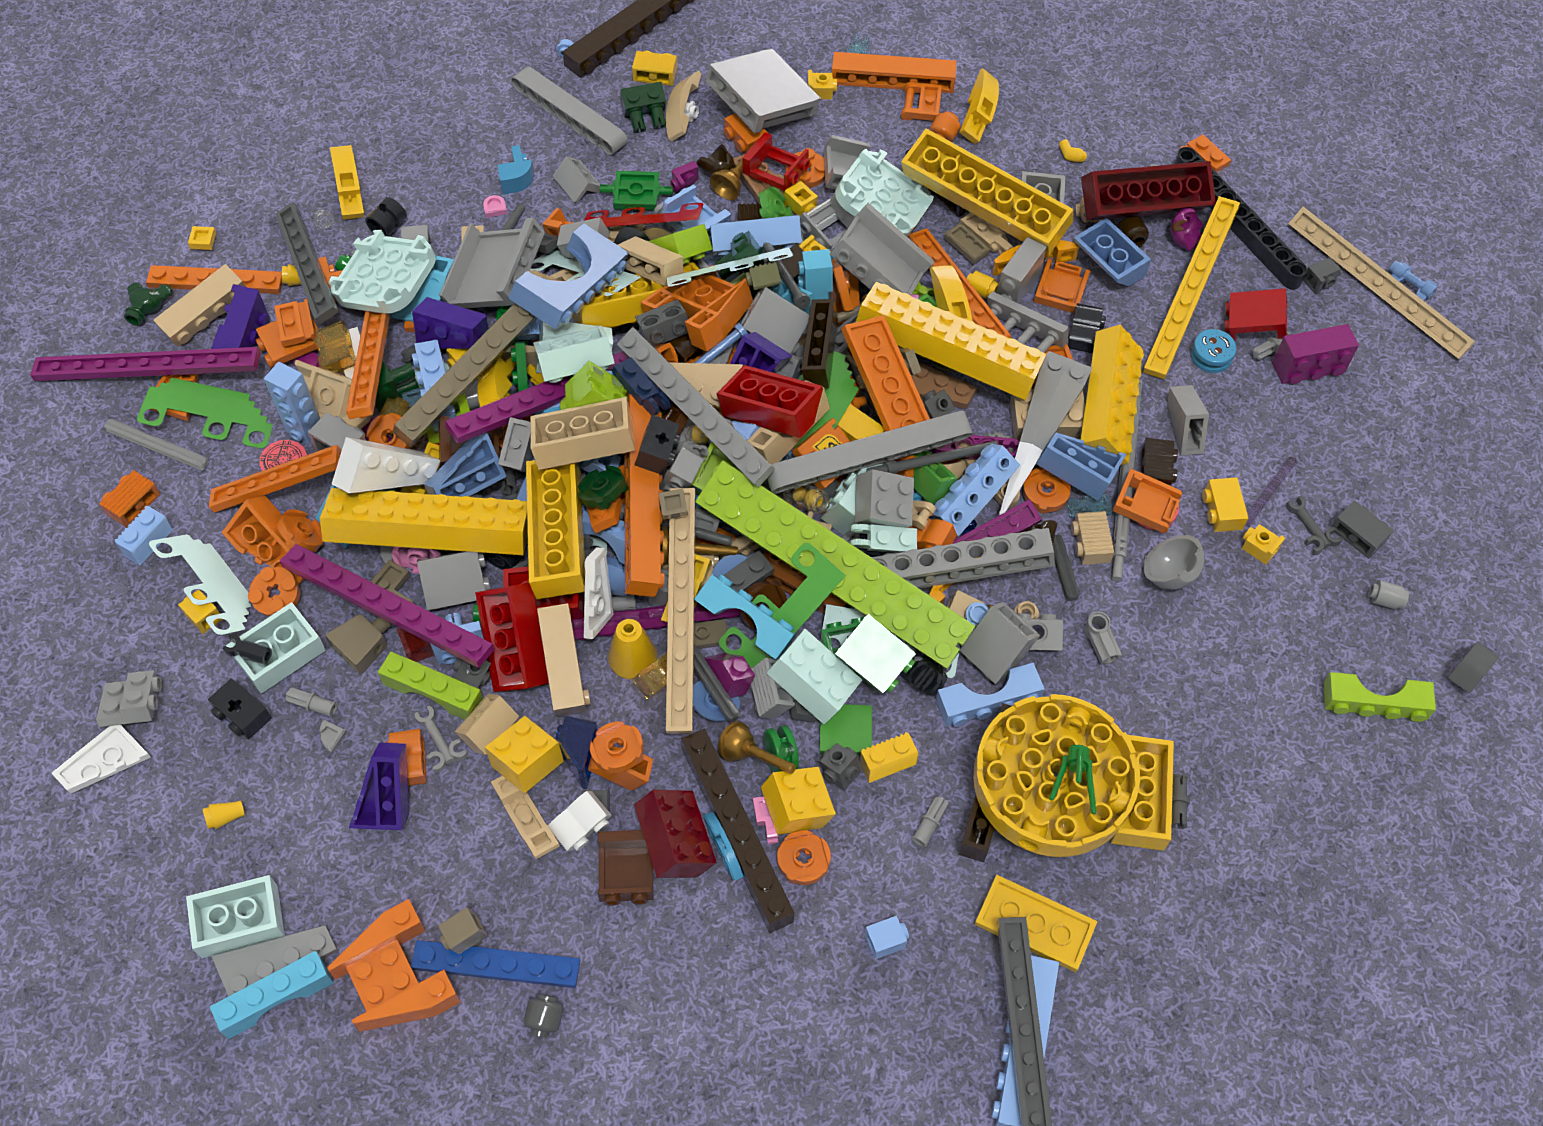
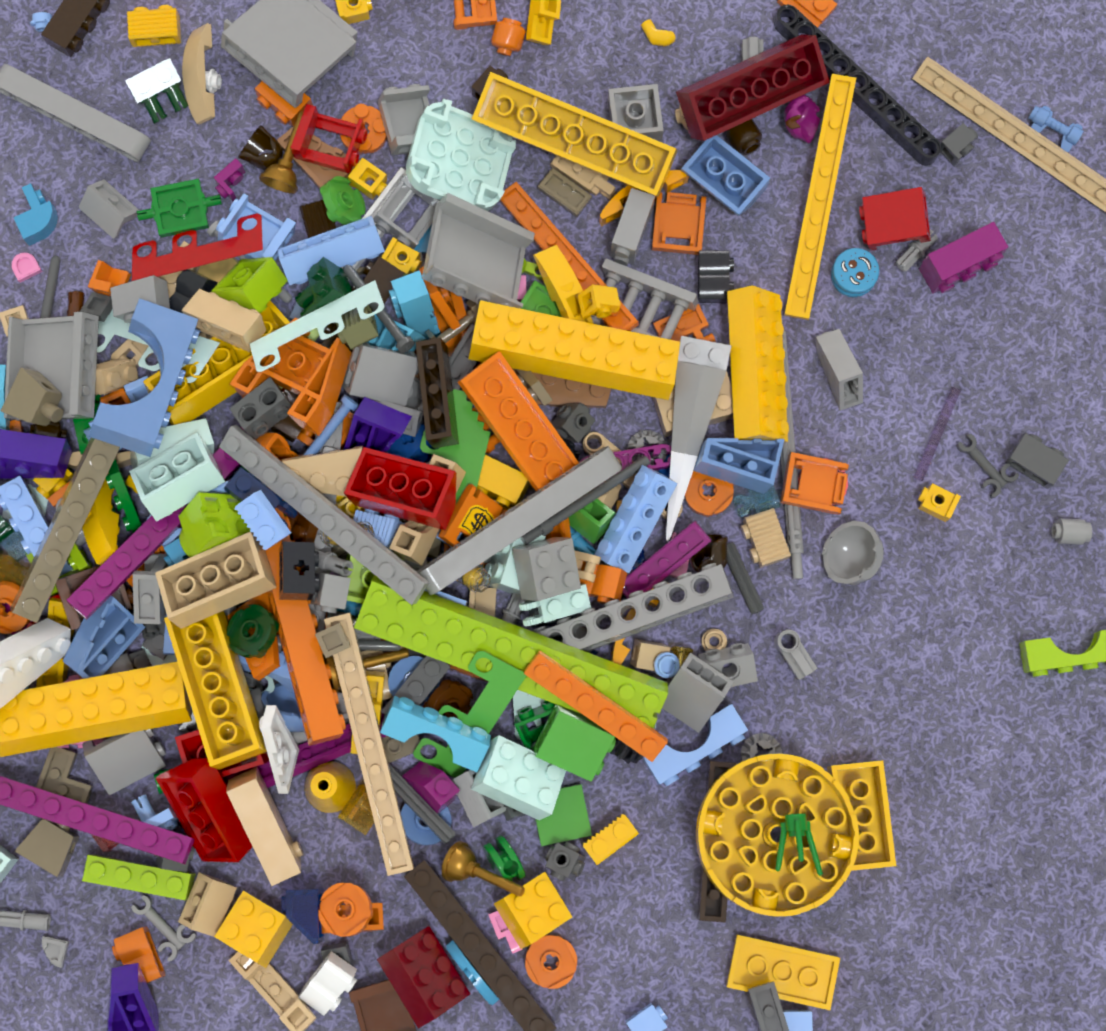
camera: 15 degrees left, 20 degrees up
light grey axle [912,797,949,848] -> none
yellow brick [967,271,999,299] -> none
dark brown brick [1141,437,1178,486] -> none
dark grey pin [1171,774,1190,829] -> none
yellow brick [1202,477,1248,532] -> none
none -> dark tan torso [1,367,63,426]
none -> light blue brick [235,490,291,550]
none -> orange plate [524,650,668,762]
none -> yellow brick [578,284,620,319]

